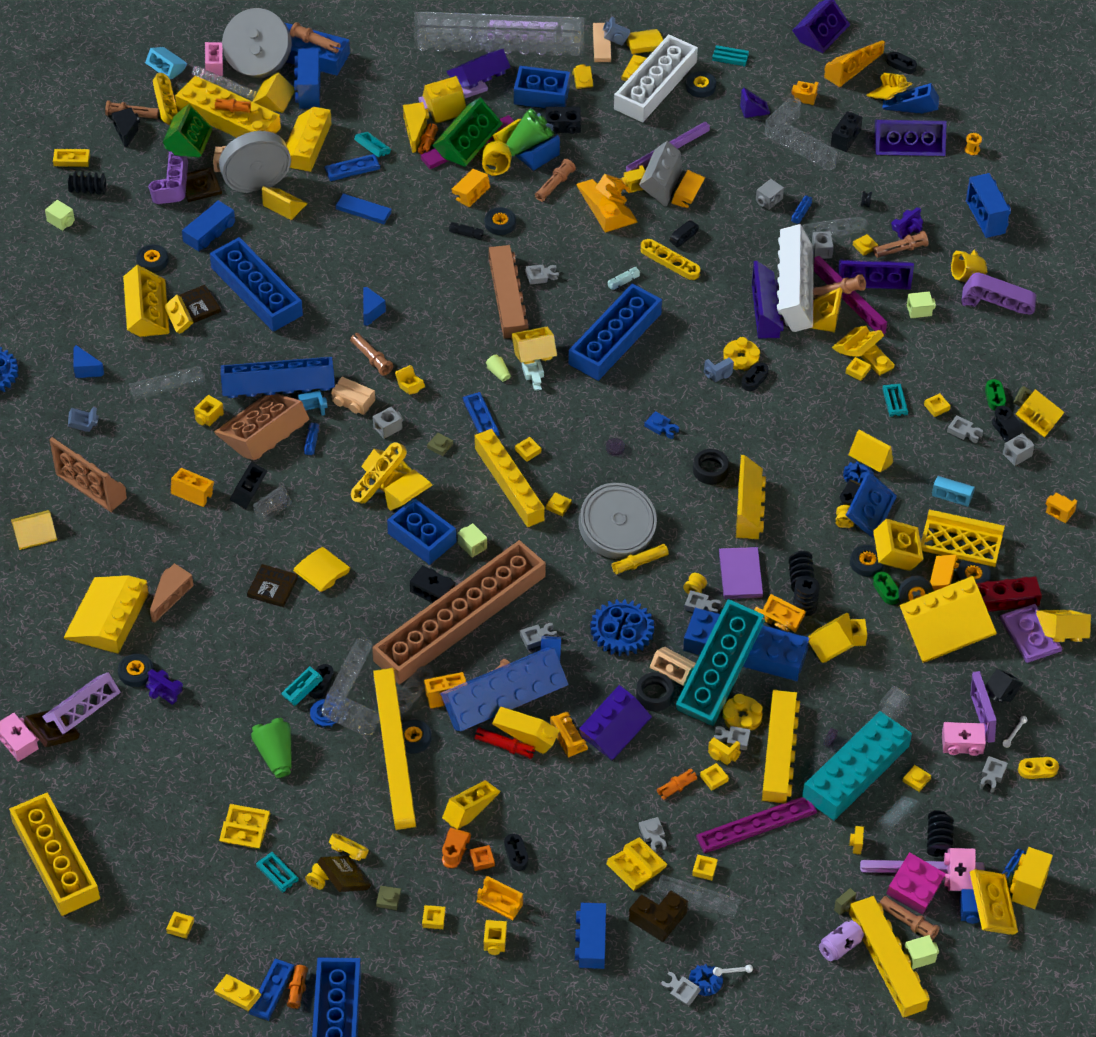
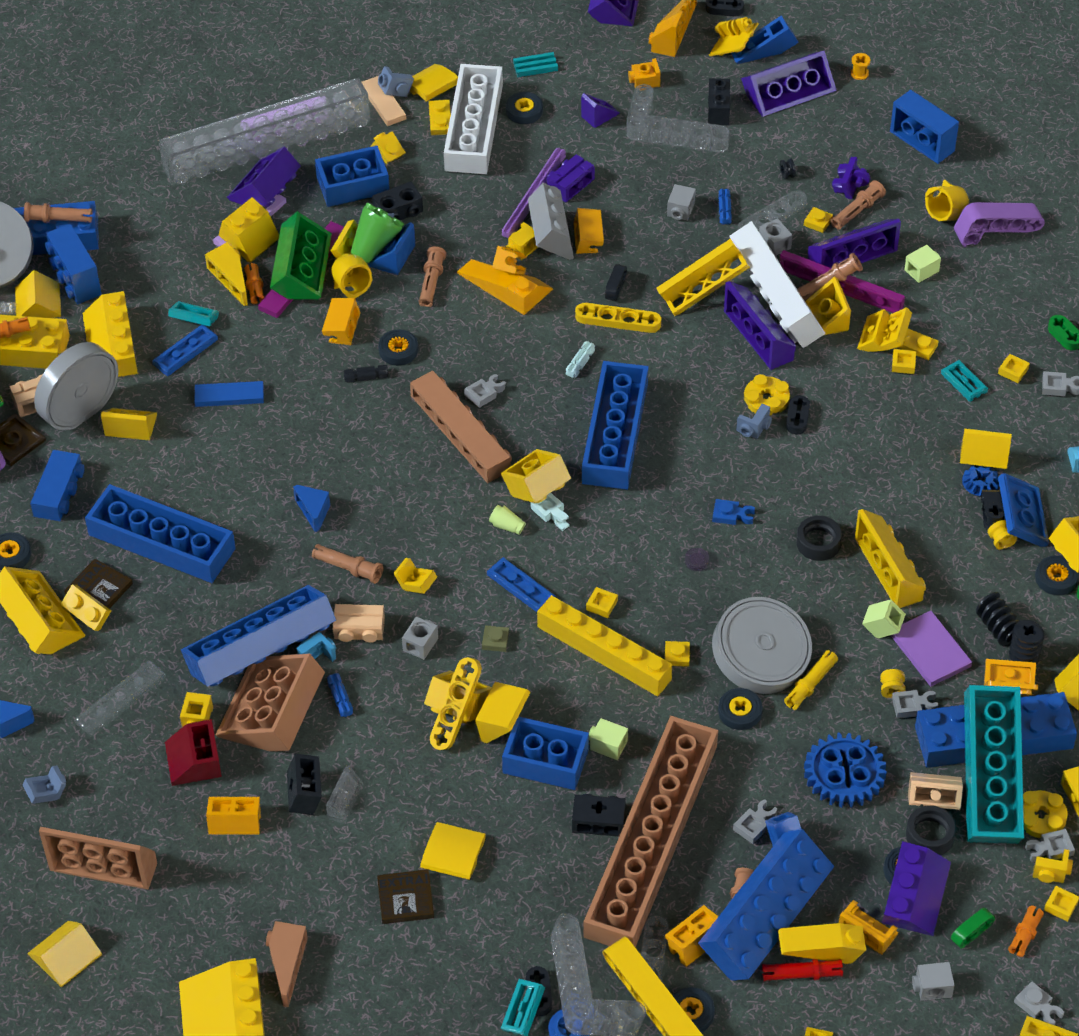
camera: 25 degrees left, 0 degrees up
none -> dark red slope [165,719,222,786]
none -> dark purple brick [546,154,595,203]
none -> yellow fence [657,238,750,316]
none -> black bush [718,688,763,730]
none -> yellowish green brick [862,599,906,638]
none -> light grey brick [912,962,954,1001]
none -> green beam [951,907,995,949]

